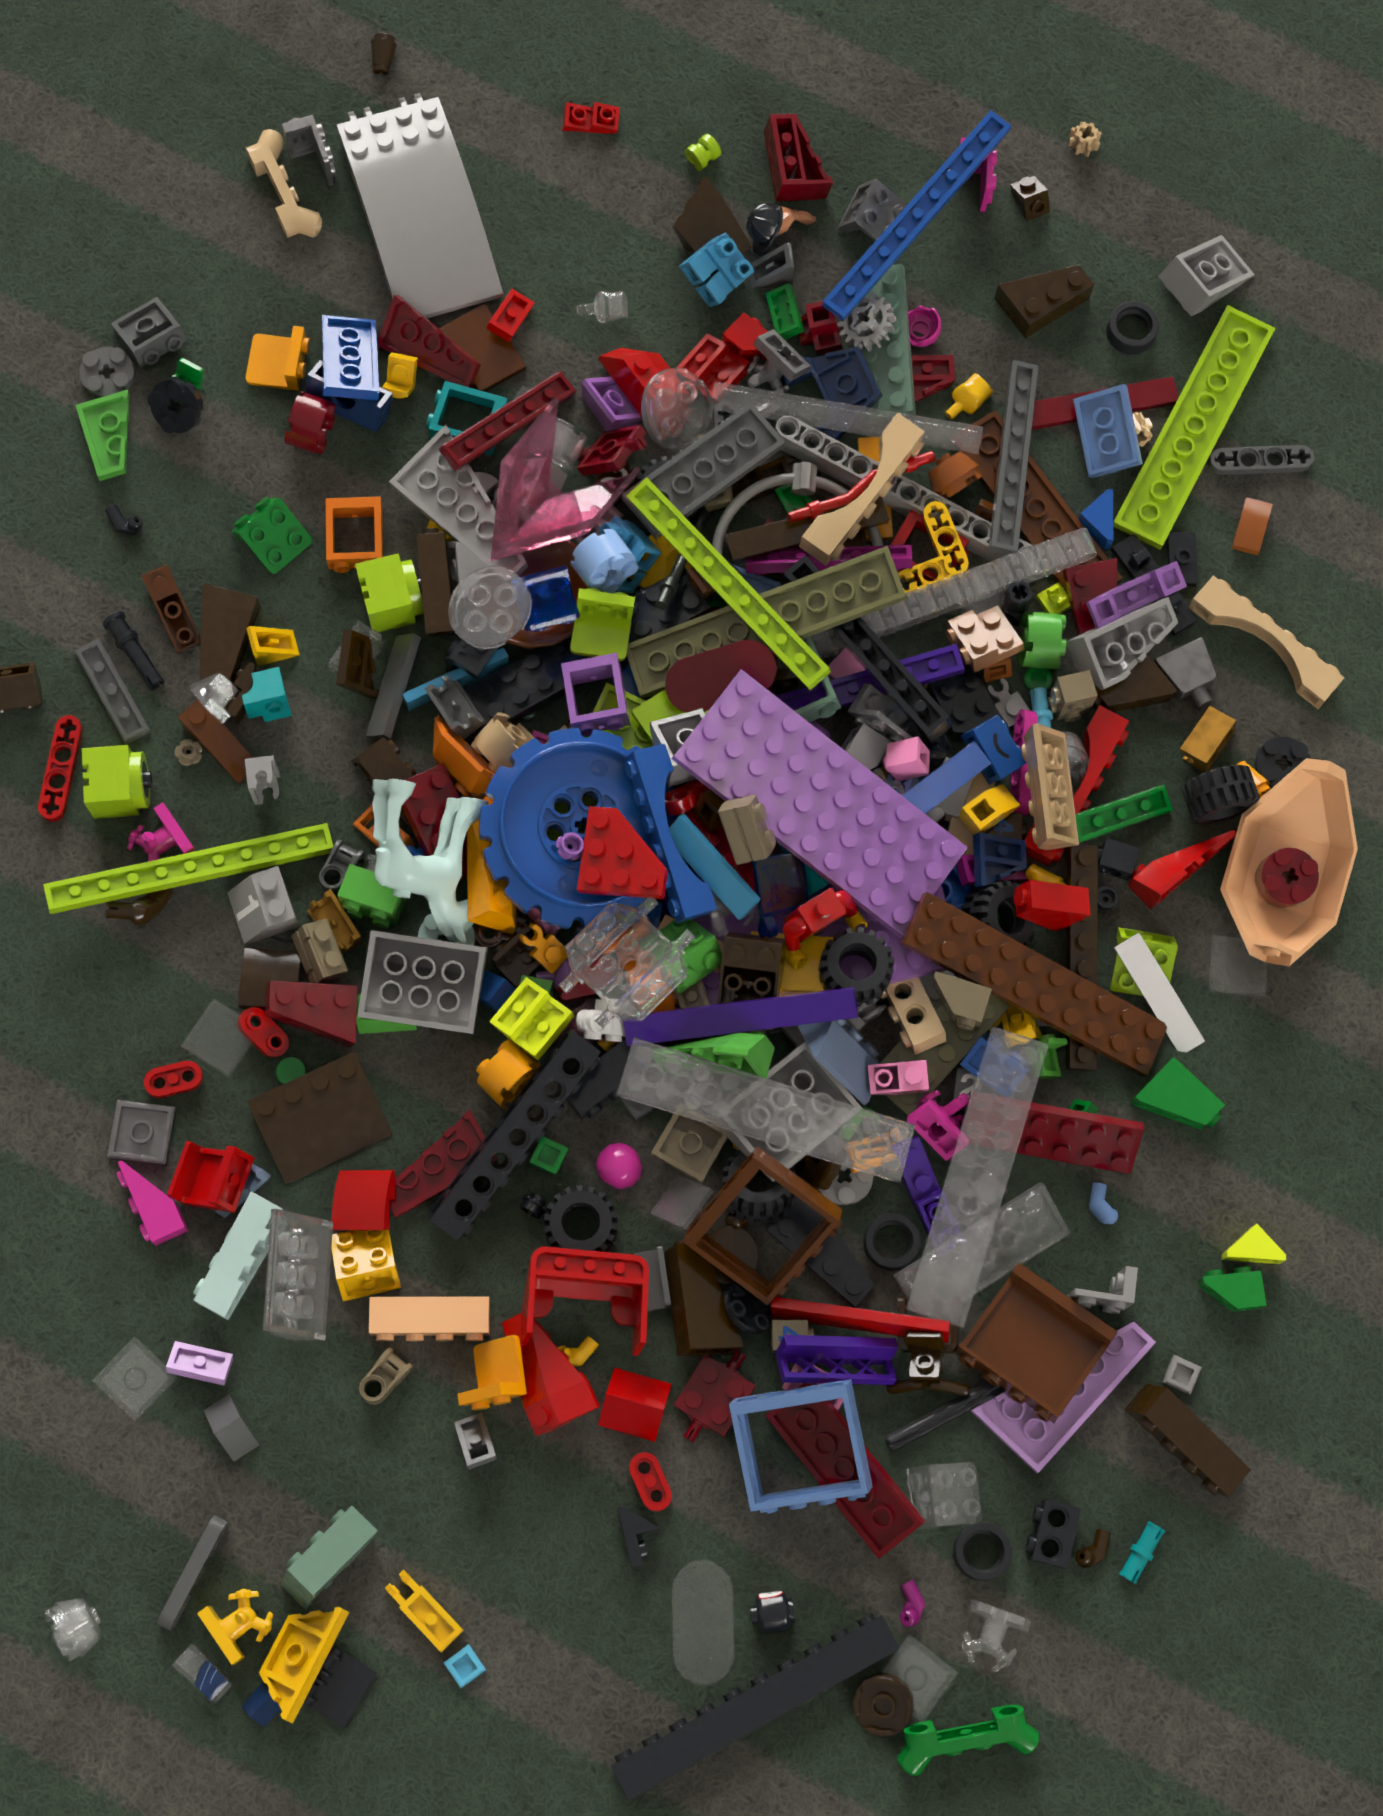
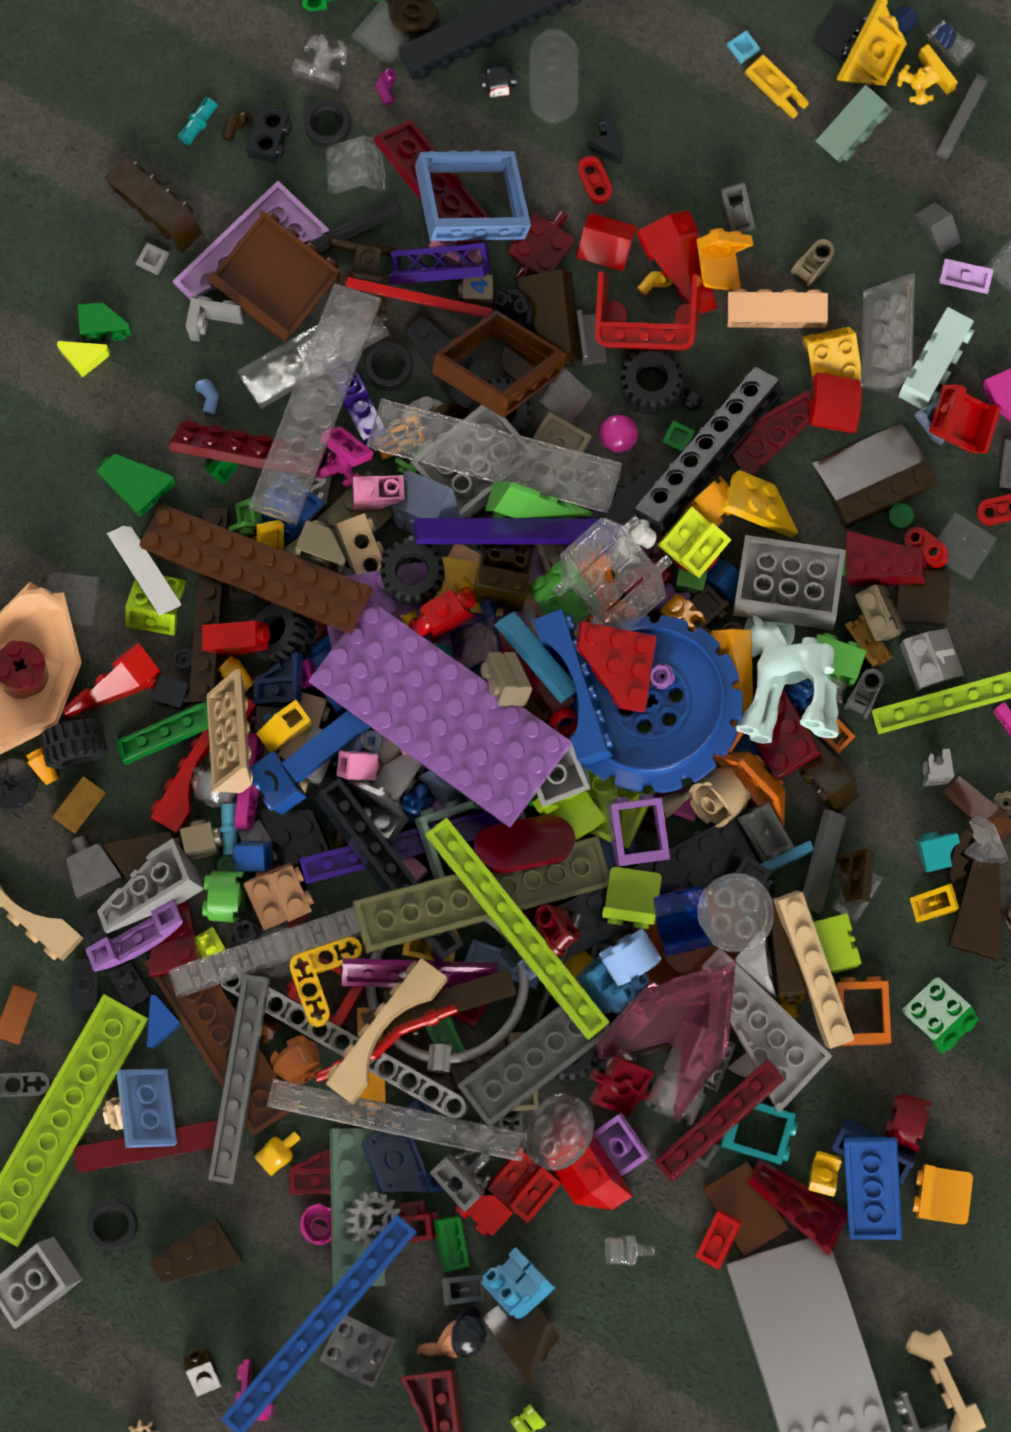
camera: 170 degrees left, 5 degrees up
none -> blue brick [232,841,274,871]
none -> blue piece [400,784,434,825]
none -> dark red piece [535,905,580,955]
none -> yellow wing [722,470,798,538]
none -> tan arch [773,891,855,1049]

